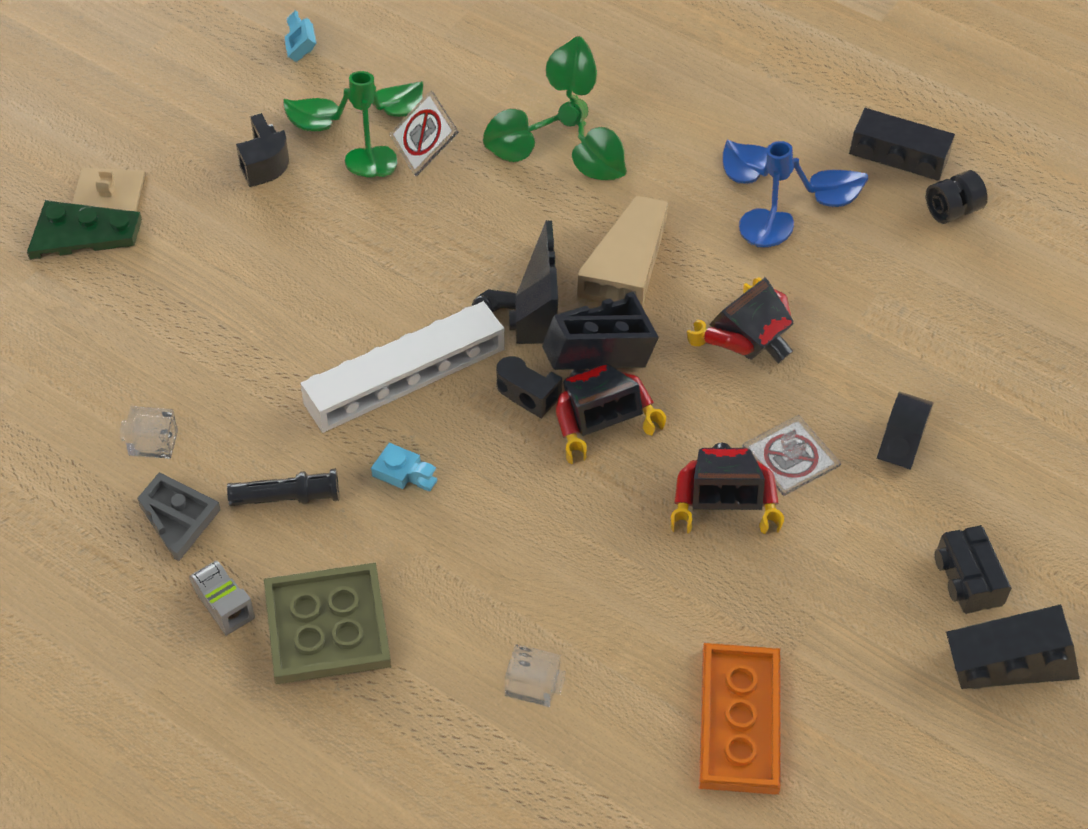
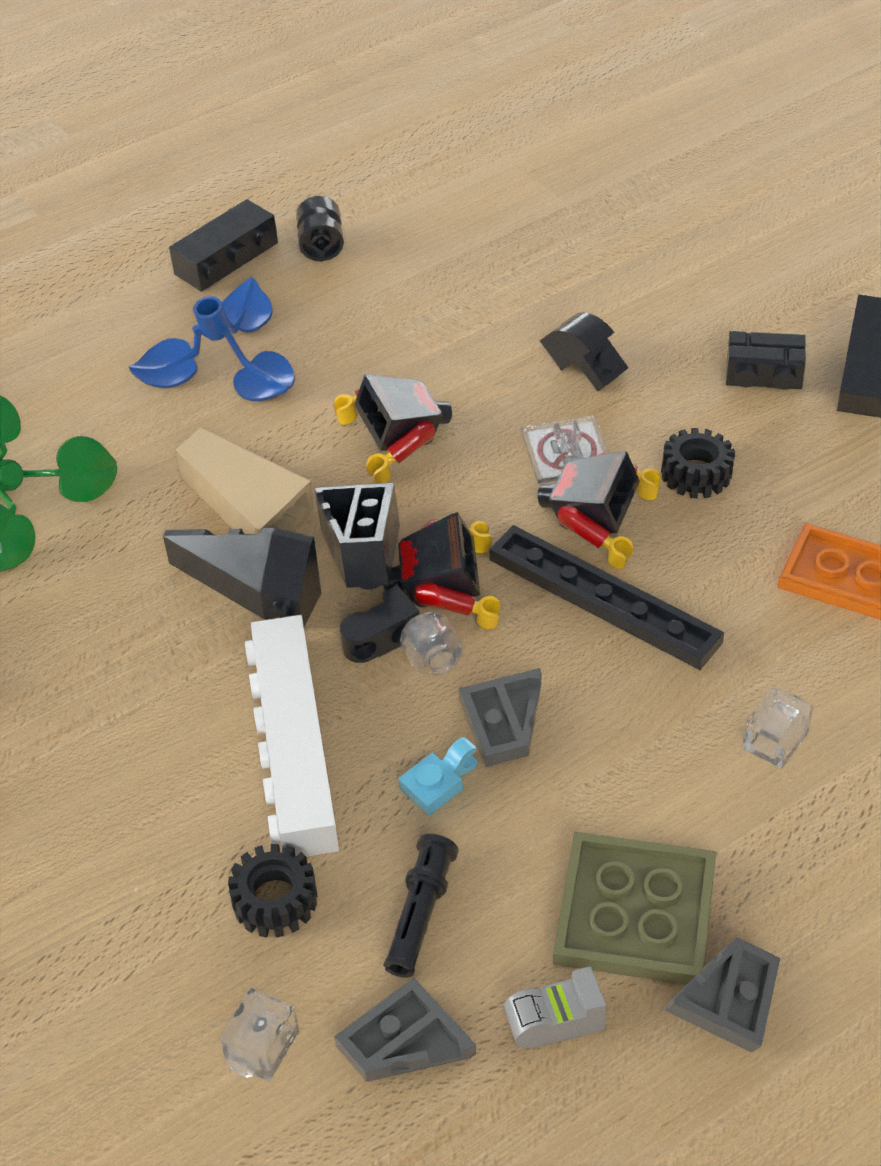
camera: 65 degrees left, 5 degrees down
black arm [472,289,517,313] -> none
none -> black tyre [228,844,318,937]
none -> clear head [400,612,463,676]
none -> dark grey wing [459,668,542,767]
none -> black plate [489,525,724,670]
none -> black tyre [661,428,735,499]
none -> dark grey wing [665,937,780,1053]

